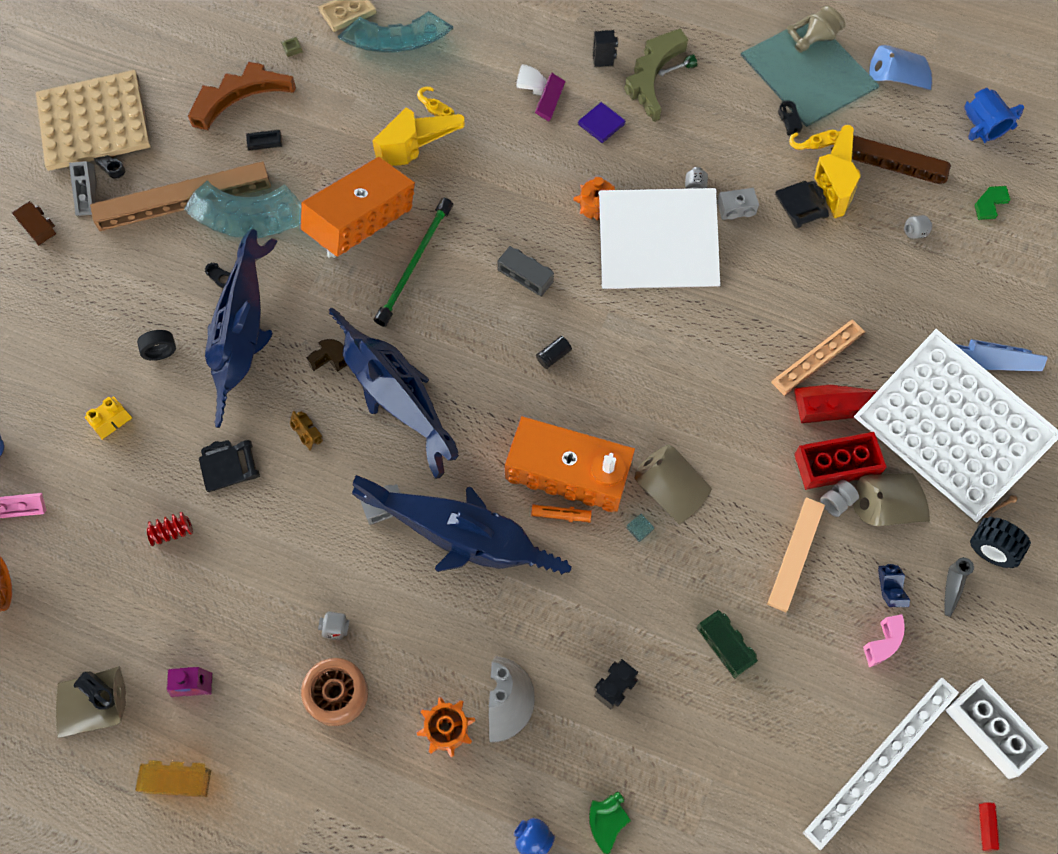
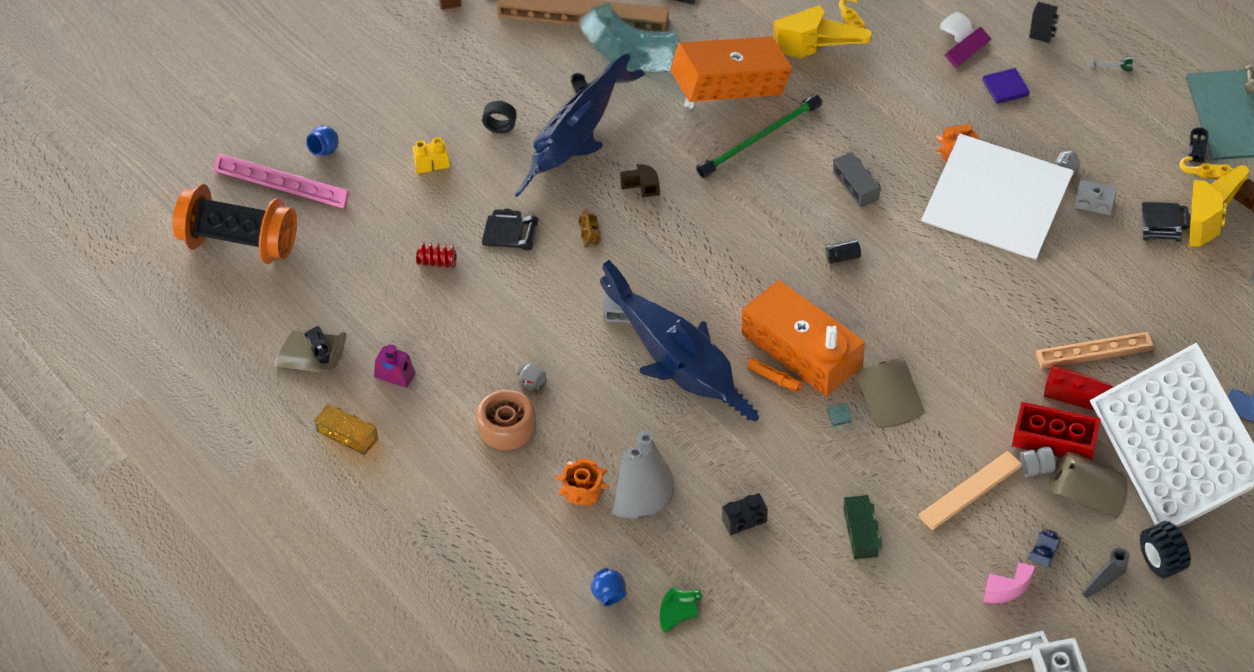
camera: 30 degrees right, 15 degrees down
dark blue animal [329,308,459,479] -> none
olive arch [624,28,688,122] -> none
medium nougat hinge [983,495,1017,518] -> none

